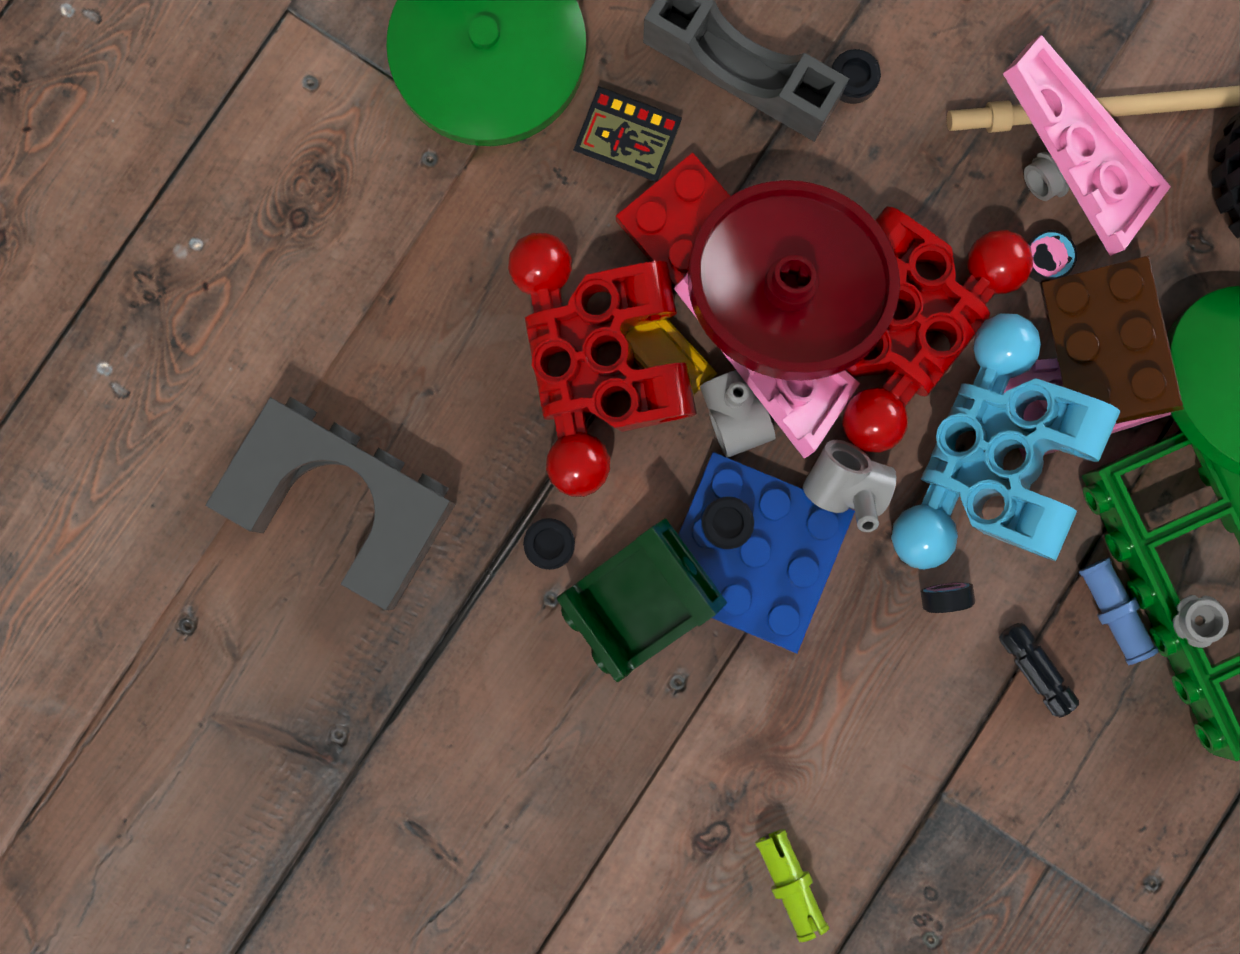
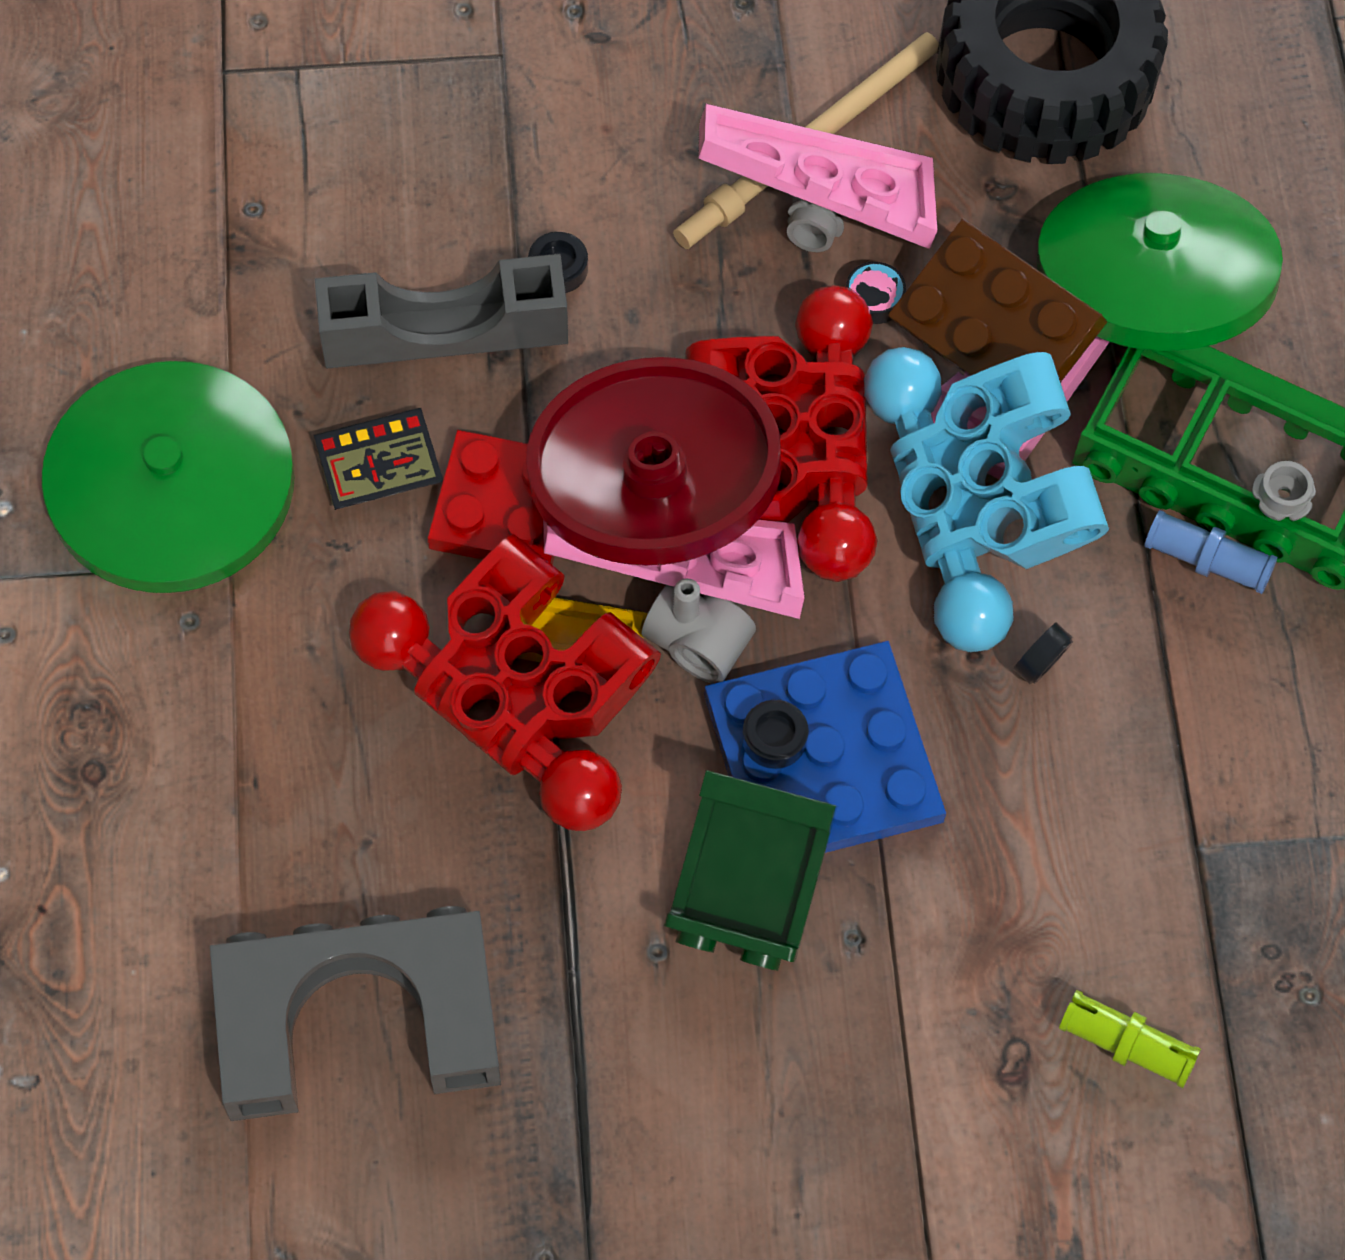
camera: 40 degrees left, 20 degrees down
black tile [523,518,575,570] -> none
light grey piece [803,440,897,532] -> none
black axle [999,623,1079,718] -> none

